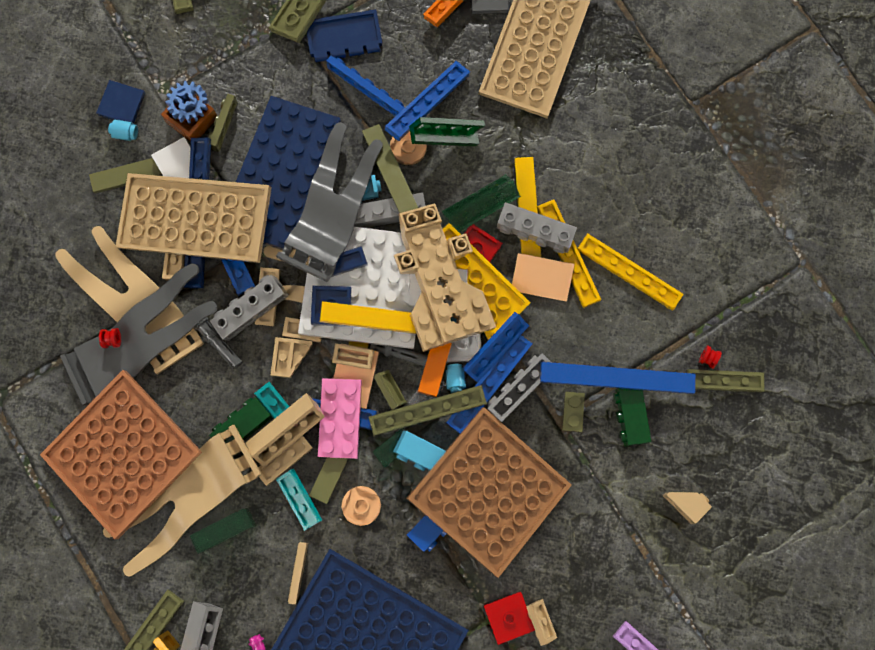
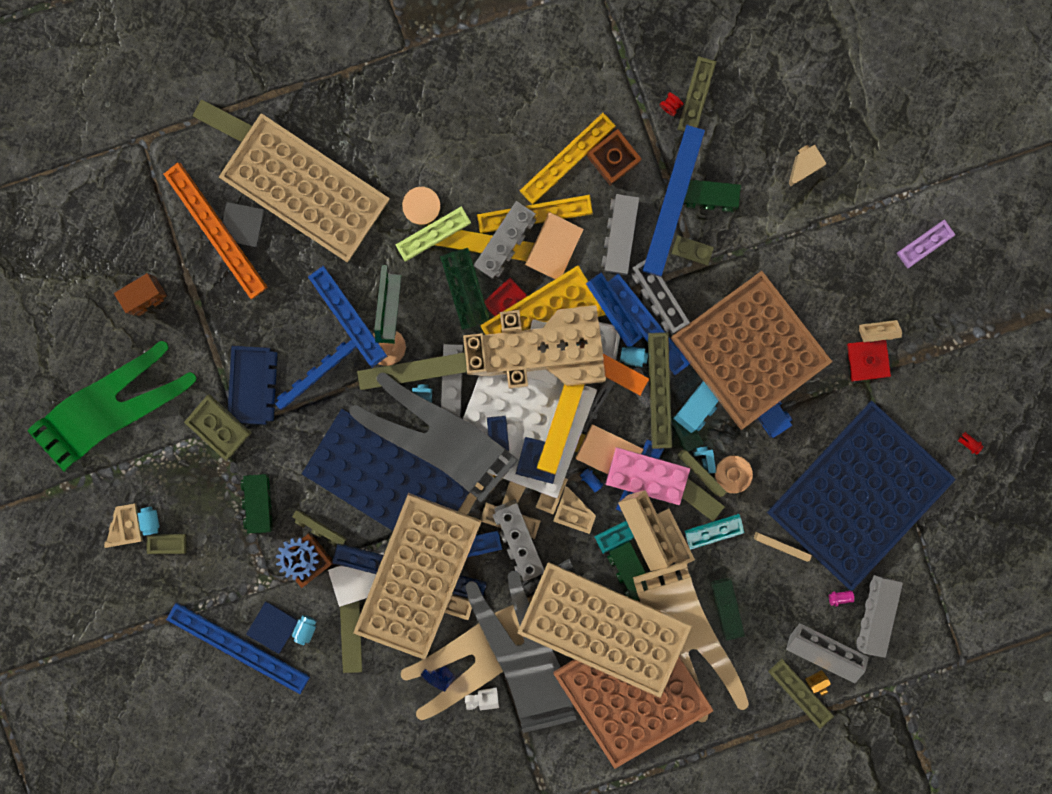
camera: 75 degrees left, 10 degrees up
red wheel [99,328,121,349] -> none
tan tile [332,343,374,369] -> none
olive tile [373,370,407,410] -> none
none -> blue tile [166,602,310,694]
none -> dark green brick [241,474,273,534]
none -> yellowish green tile [396,206,472,262]
none -> light nougat tile [402,187,441,225]
none -> clear blue bracket [421,666,455,692]
none -> white plate [465,688,499,710]
none -> tan plate [517,562,692,698]
none -> blue pin [579,468,604,493]
none -> dark orange brick [587,129,642,186]
none -> light grey brick [601,194,639,275]
none -> olive tile [677,450,727,497]
none -> medium azure bracket [692,446,716,474]

